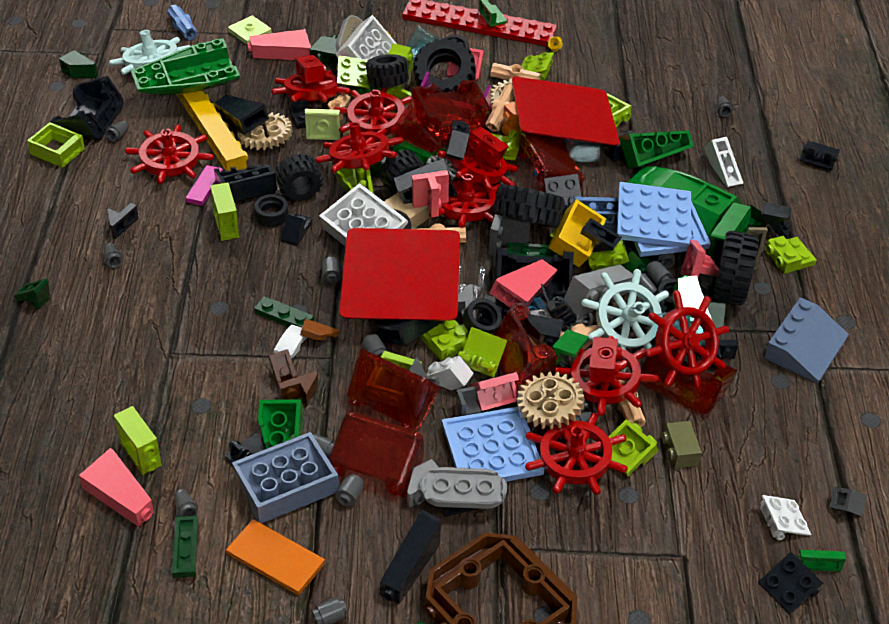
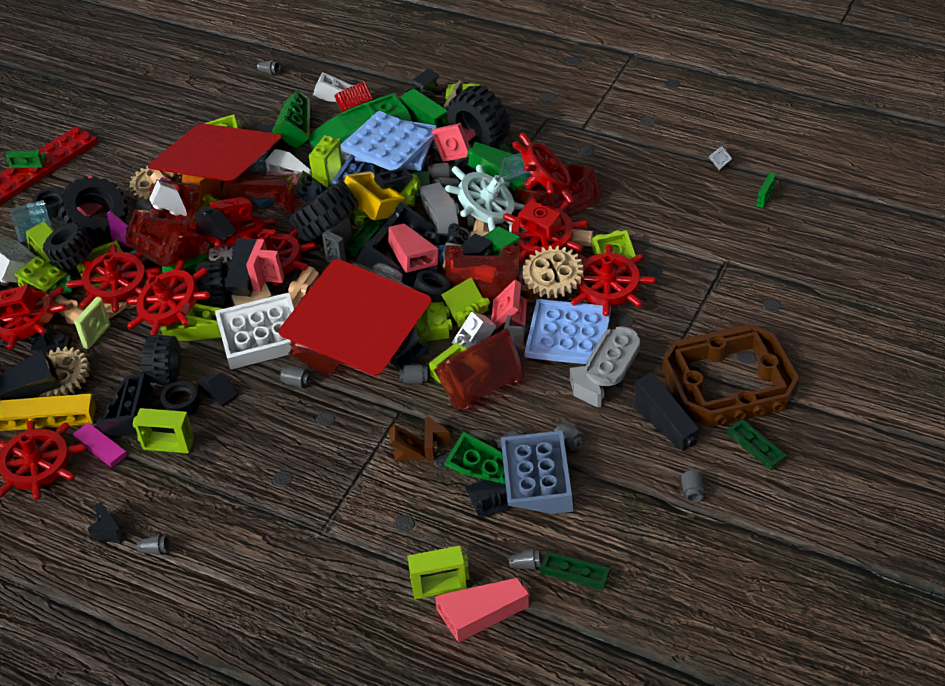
camera: 60 degrees left, 0 degrees up
dark green slope [14,278,50,310] -> none
orange tile [226,519,325,596] -> none
dark green plate [254,296,314,327] -> none
white slope [274,325,308,359] -> none
dark orange tile [300,319,339,341] -> none
clear red windscreen [328,412,424,498] -> none
light nougat piece [490,63,541,82] -> none
lime hinge [522,52,554,80] -> none
yellow plate [548,36,563,52] -> none
olive brick [662,421,702,469] -> none
black hinge [758,552,824,614] -> none
white hinge [760,495,811,540] -> none
sand blue slope [764,297,849,383] -> none
black hinge [799,140,840,170] -> none
none -> white slope [149,180,187,216]
none -> white slope [265,149,312,182]
none -> lime window [309,135,343,188]
none -> red brick [334,81,373,113]

